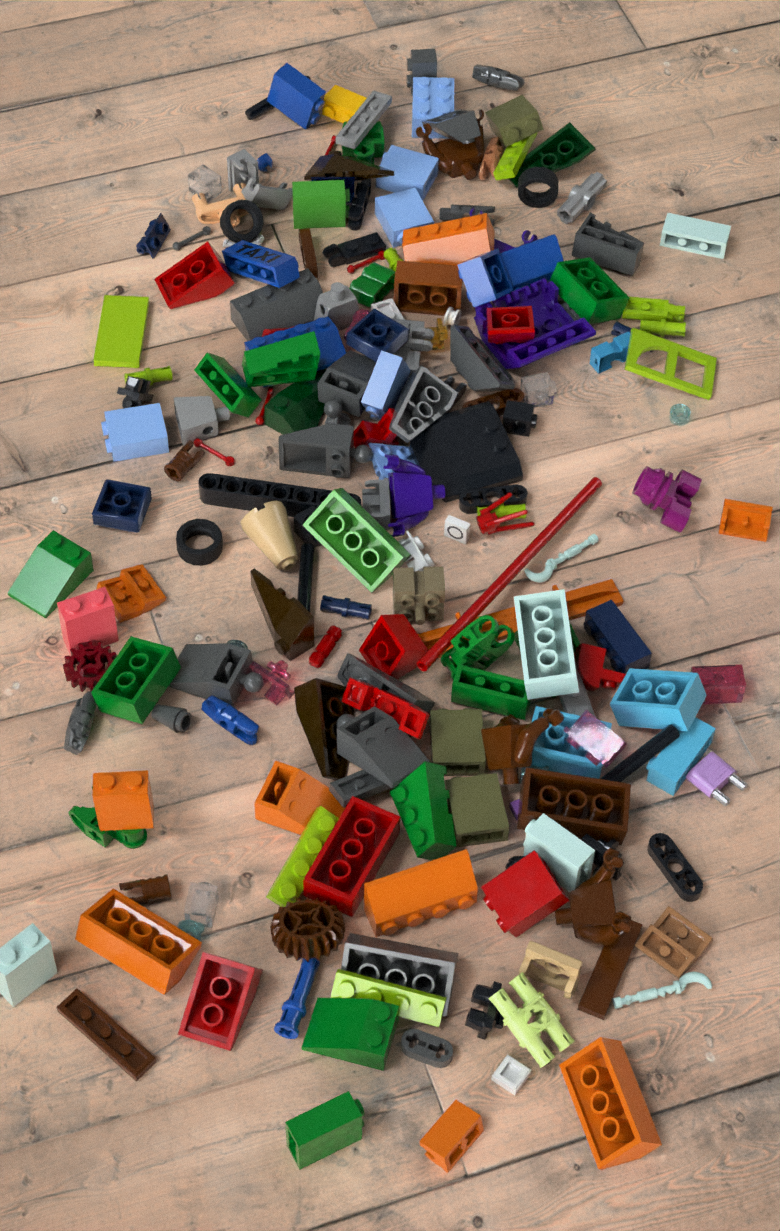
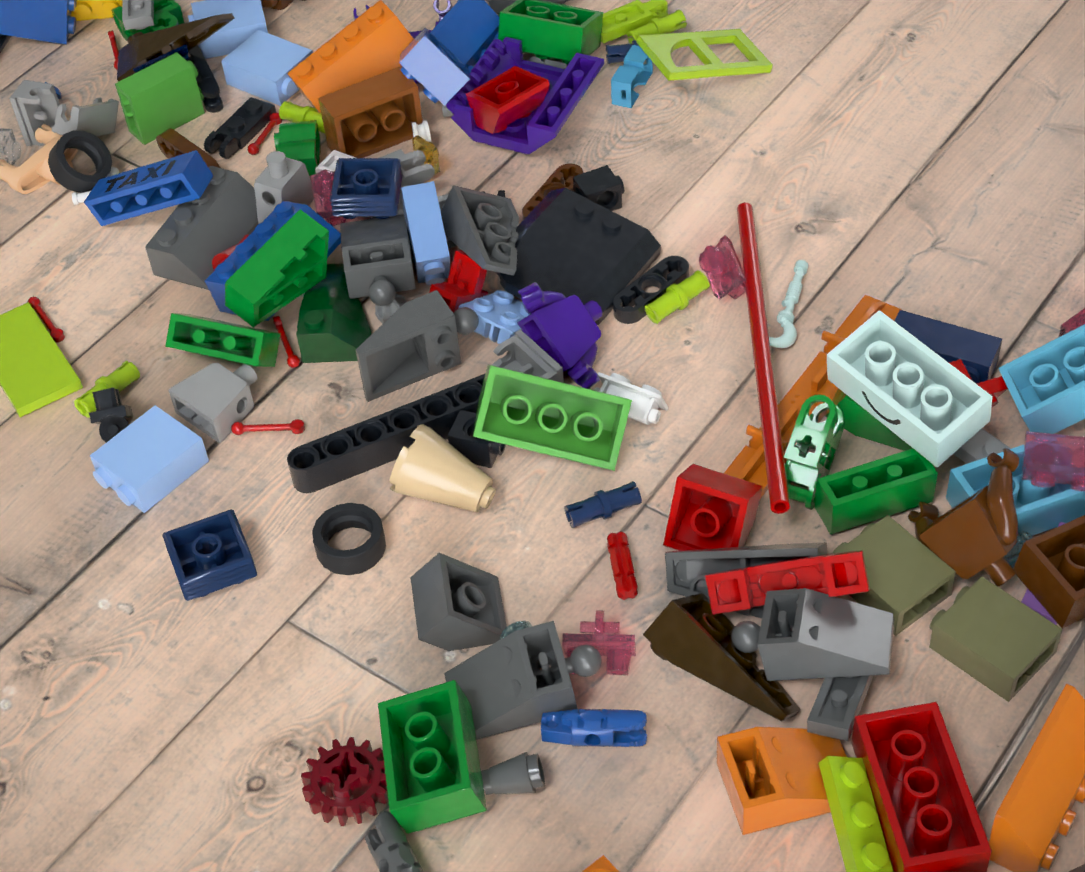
camera: 30 degrees left, 5 degrees down
slope [8,530,94,618] -> none
coral brick [57,587,119,656] -> none
orange slope [96,564,166,623] -> none
red slope [154,241,235,309] -> none
reddish brown hinge [164,440,206,482] -> none
dark grey hinge [173,226,211,250] -> none
dark brown wedge [250,568,314,661] -> none
black axle [297,543,314,612] -> none
green wedge [390,761,457,860] -> none
dark tan brick [392,567,445,625] -> none
dark grey hinge [439,204,495,226] -> none
white tile [444,515,470,545] -> none
dark grey wedge [450,325,516,392] -> none
red plant [476,492,535,535] -> none
clear brick [520,372,557,408] -> none
magenta beam [632,466,702,533] -> none
clear light blue bush [669,404,691,426] -> none
orange hinge [718,499,773,542] -> none
none -> red hinge [27,297,65,343]
none -> dark grey slope [410,553,508,651]
none -> clear pink hips [699,235,746,300]

